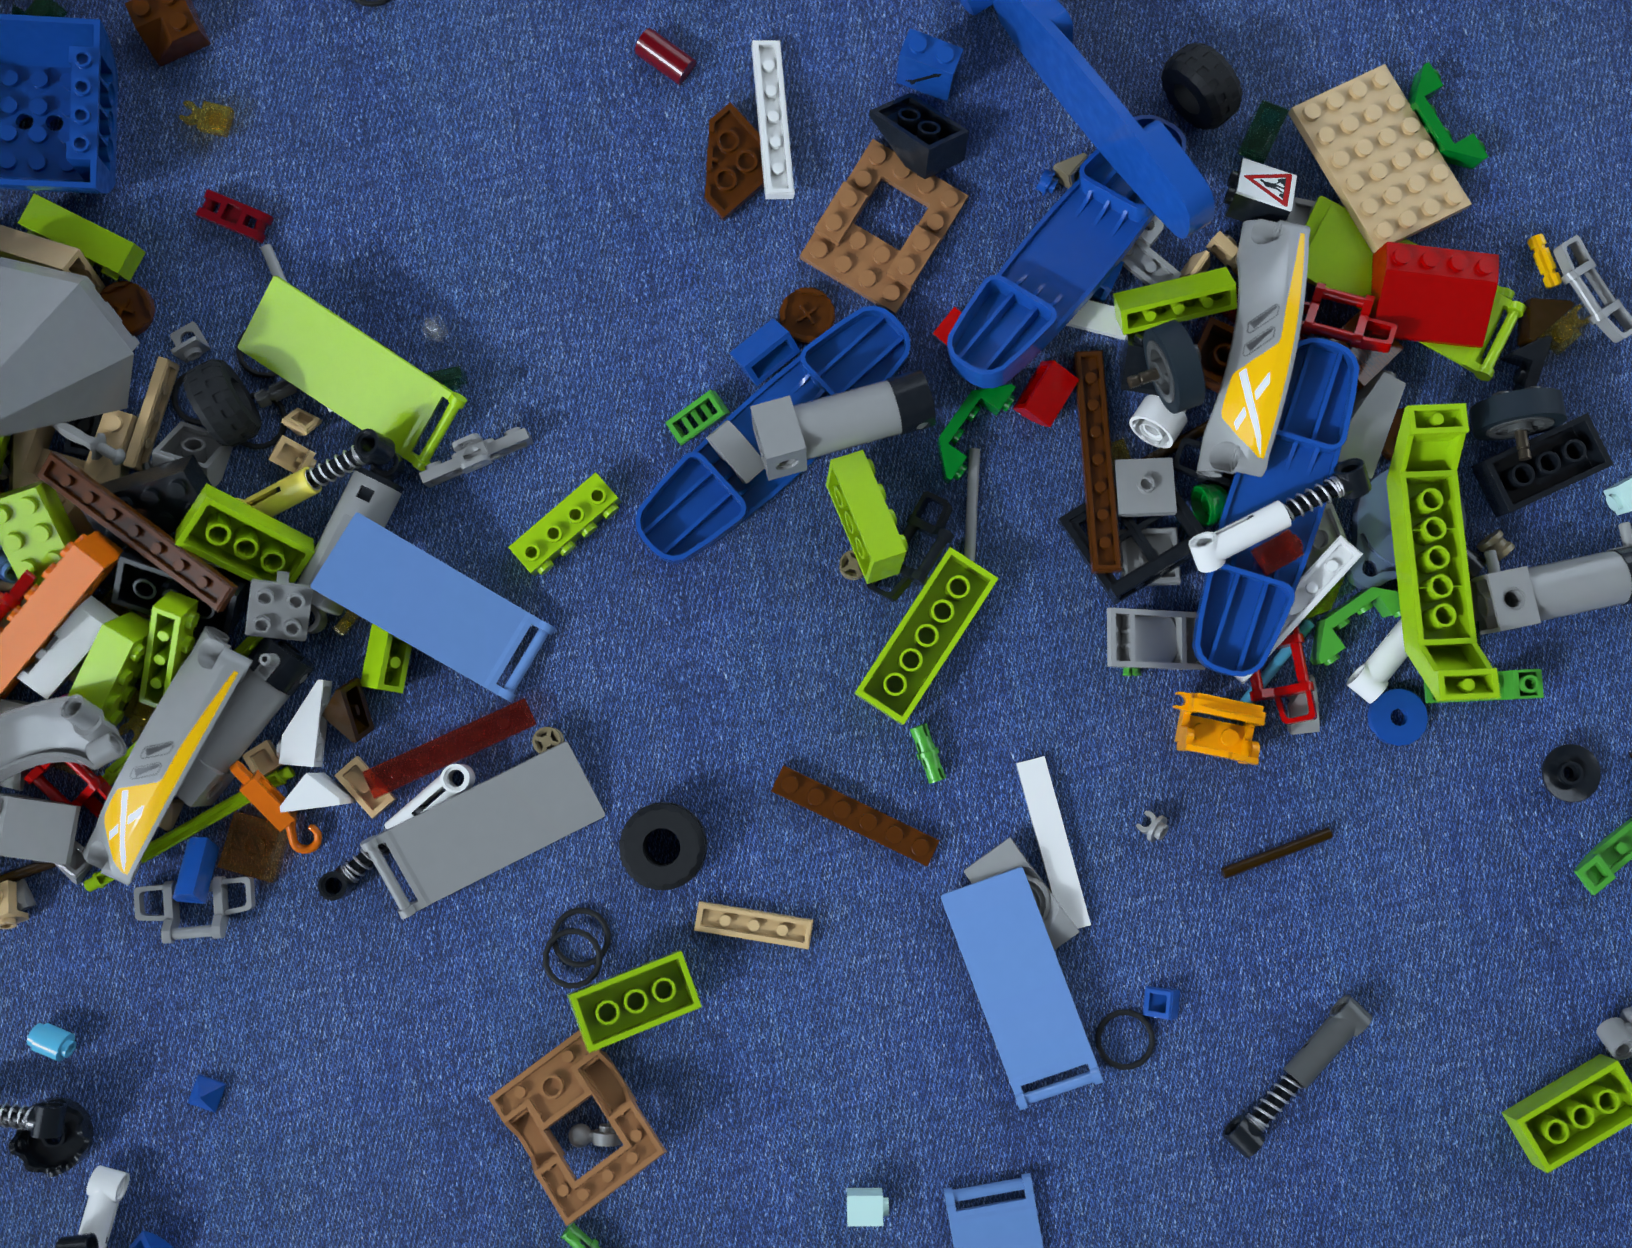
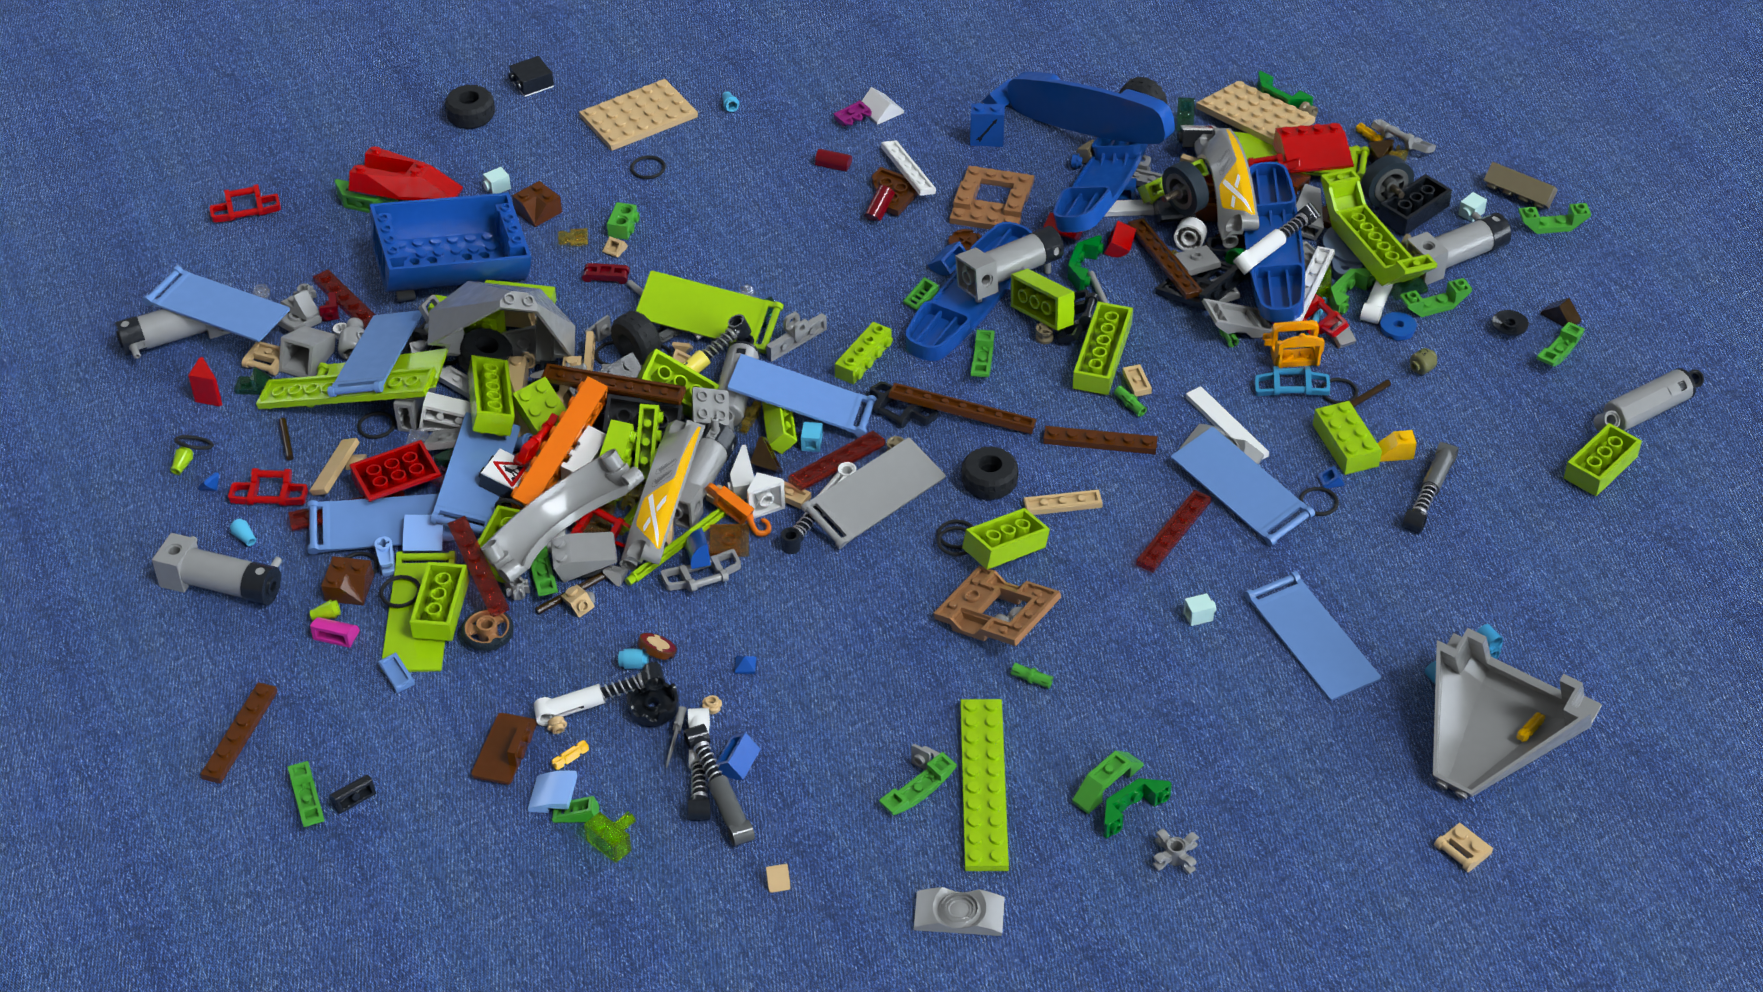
camera: 15 degrees left, 40 degrees down
light grey slope [706,420,765,484] -> none
black slope [869,93,969,179] -> none
light grey plate [1136,811,1169,842] -> none
clear red bracket [1251,529,1304,576] -> none
none -> tan slope [602,236,628,258]
none -> bright green brick [607,202,640,240]
none -> tile [637,633,677,660]
none -> light grey sword [666,706,687,768]
none -> tan plate [702,695,722,714]
none -> medium azure brick [801,422,823,452]
none -> dark red brick [864,185,895,221]
none -> black bar [869,381,939,428]
none -> reddish brown tile [889,383,1037,434]
none -> bright green slope [971,329,995,377]
none -> tan plate [1122,364,1152,397]
none -> clear red plate [1136,490,1211,573]
none -> dark azure bar [1255,366,1330,396]
none -> dark tan wheel [1299,101,1318,117]
none -> lime brick [1313,401,1382,475]
none -> black piece [1321,377,1359,404]
none -> yellow slope [1378,430,1417,462]
none -> olive head [1410,348,1438,375]

